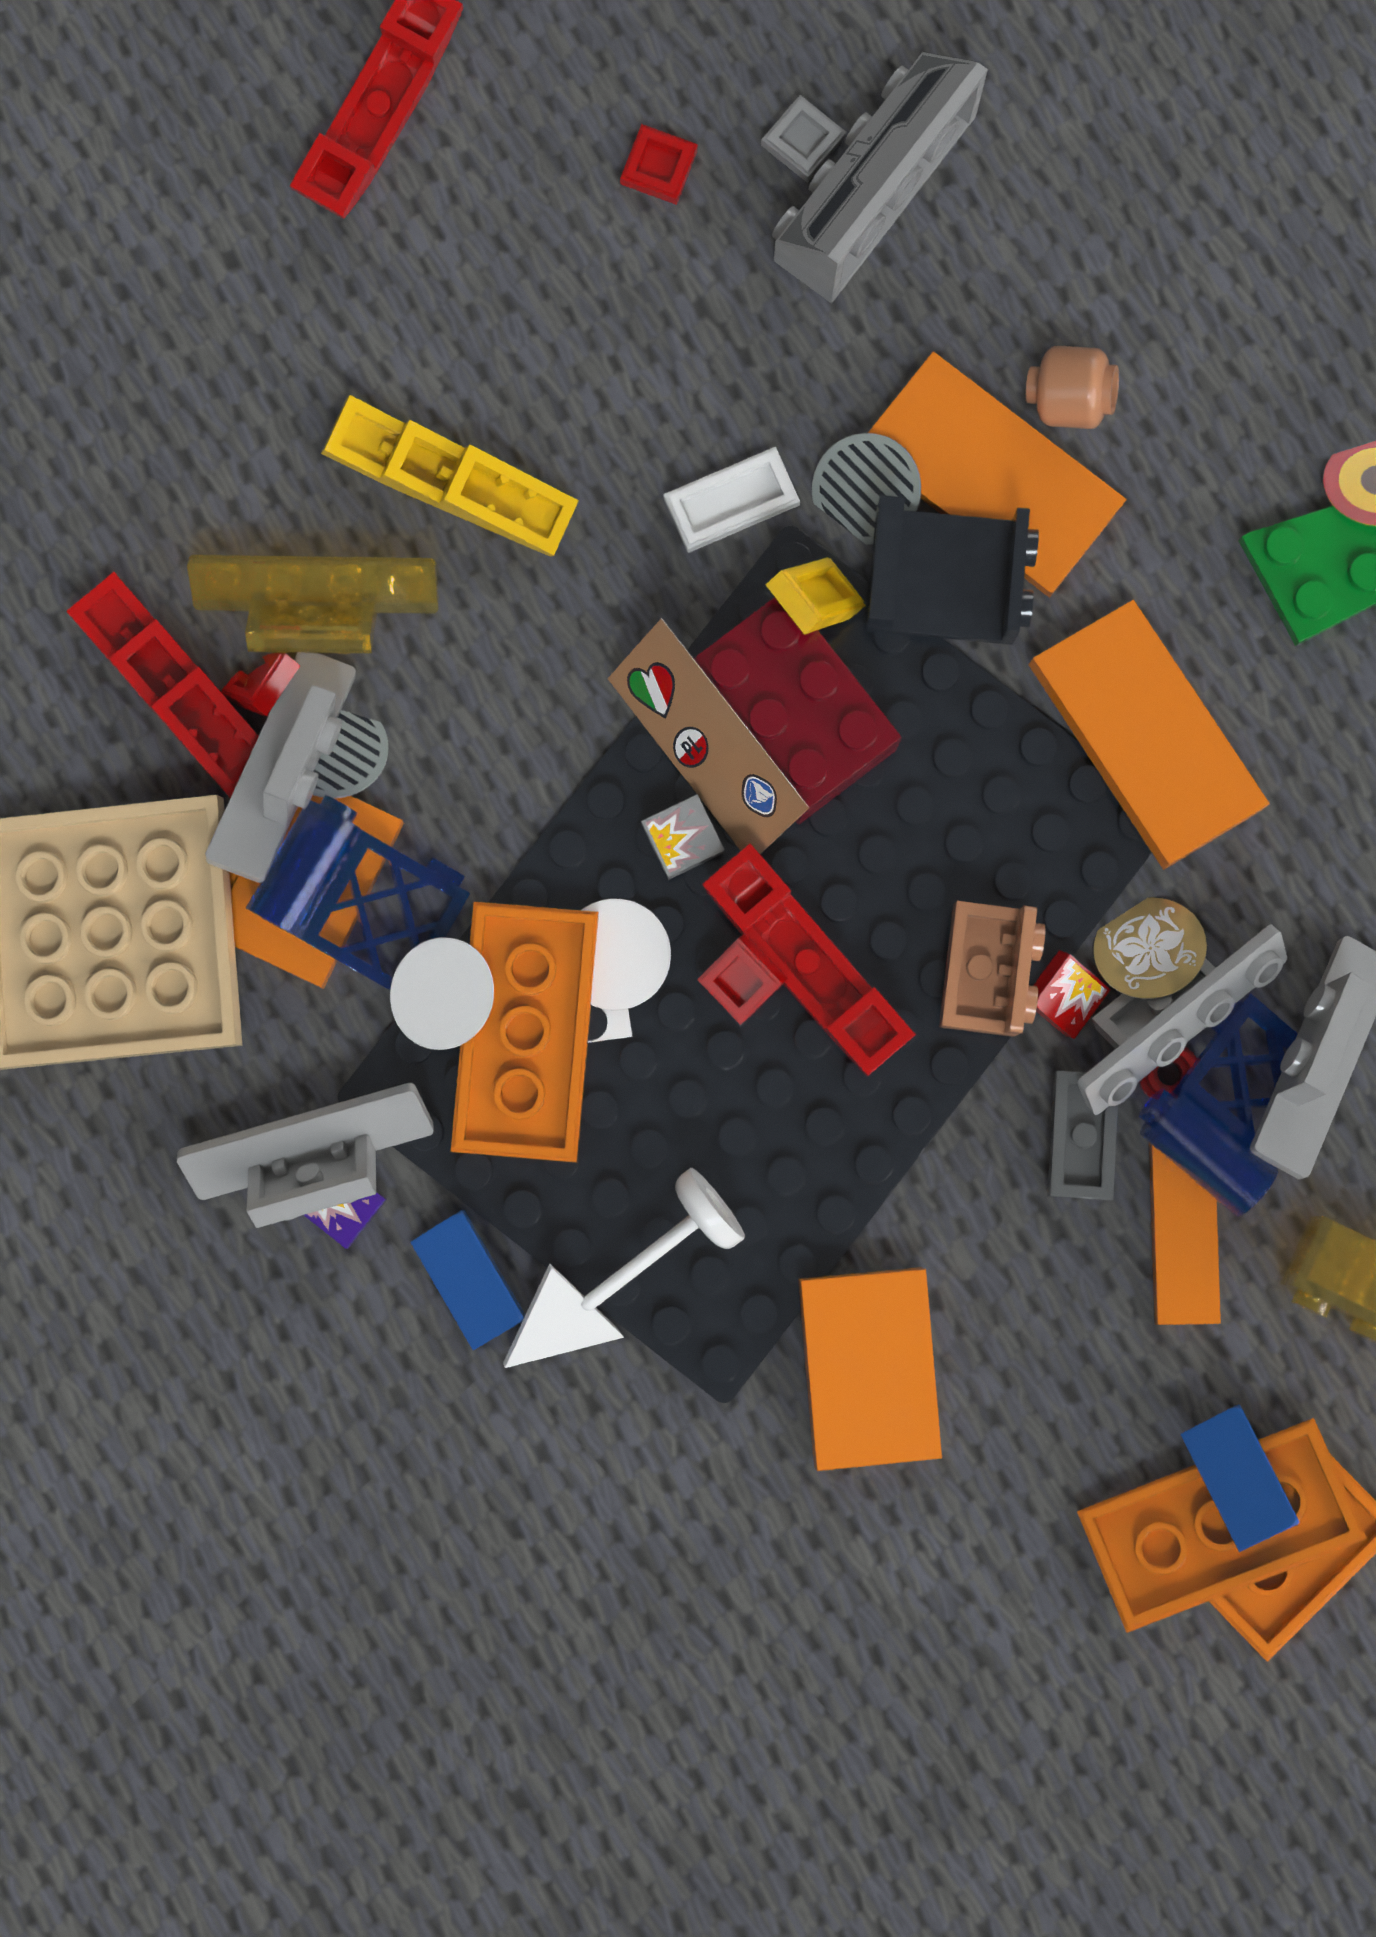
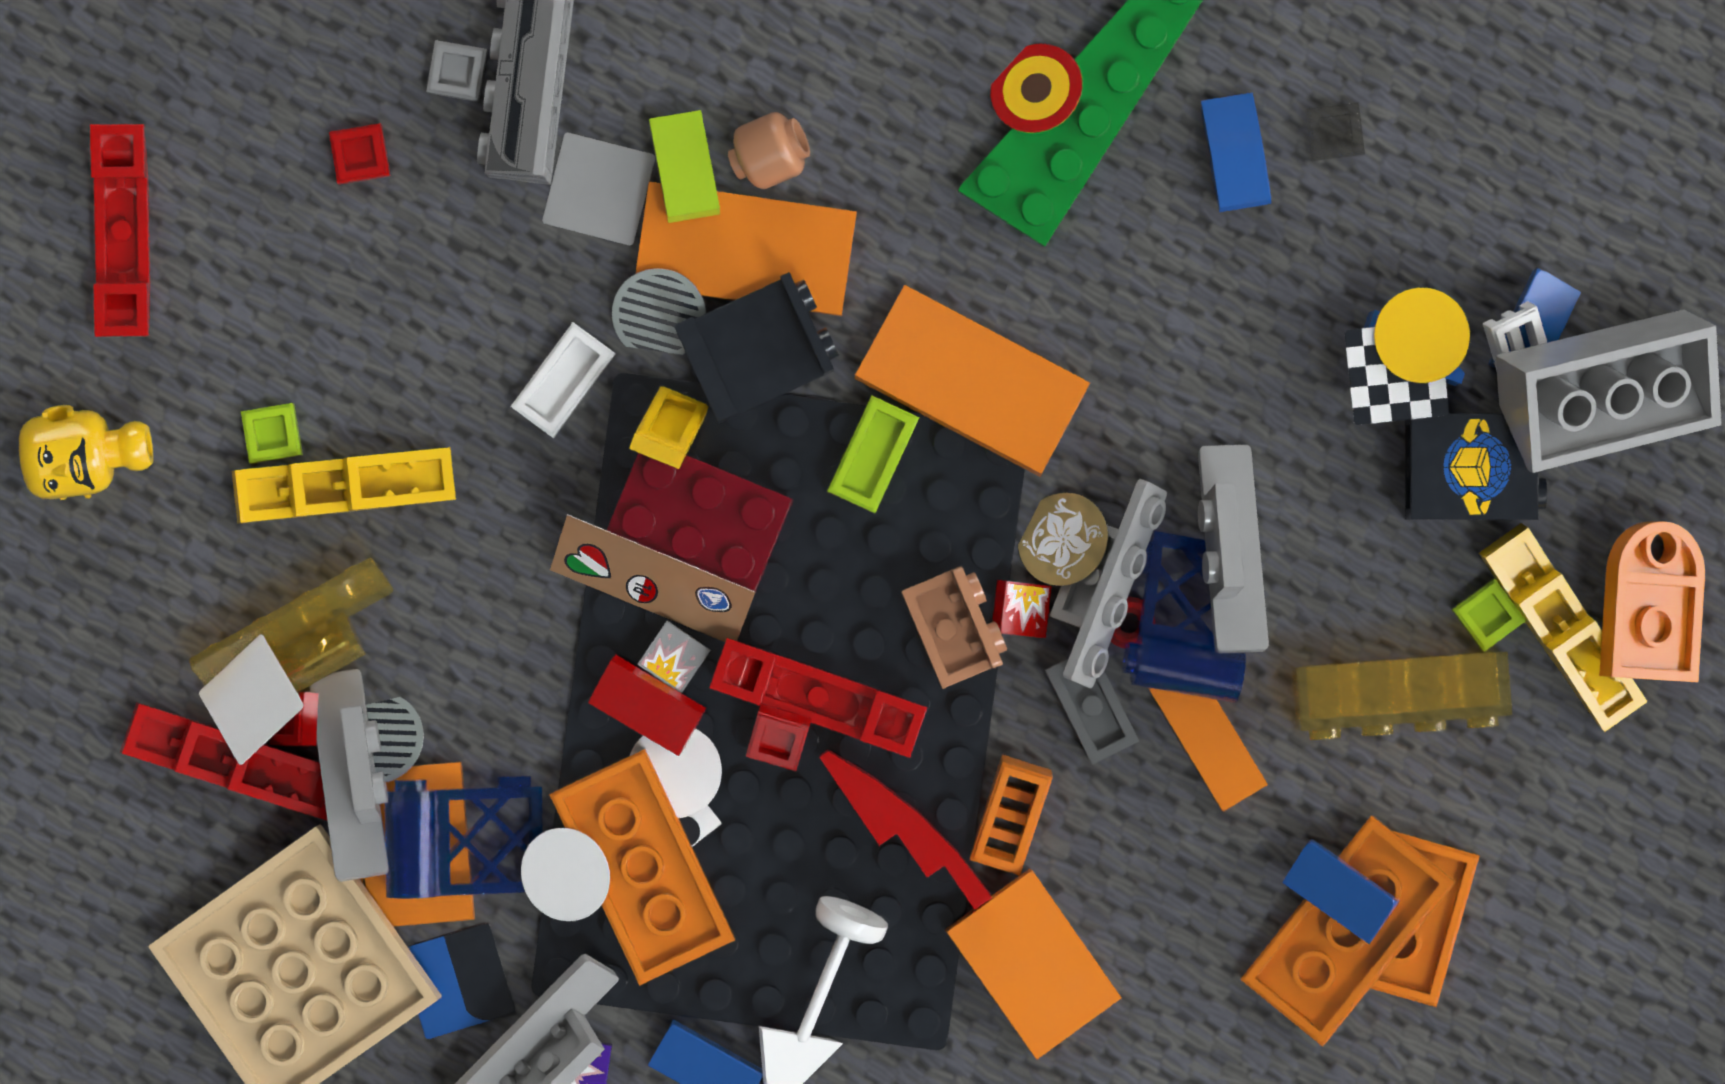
camera: 30 degrees left, 5 degrees up
none -> yellow piece [19,405,153,500]
none -> white sticker [199,634,304,765]
none -> lime tile [241,403,303,464]
none -> sticker [408,923,515,1039]
none -> light grey sticker [542,132,655,246]
none -> red tile [588,655,707,756]
none -> lime tile [649,110,720,223]
none -> red slope [819,749,992,910]
none -> lime tile [827,395,920,513]
none -> orange slope [970,754,1053,875]

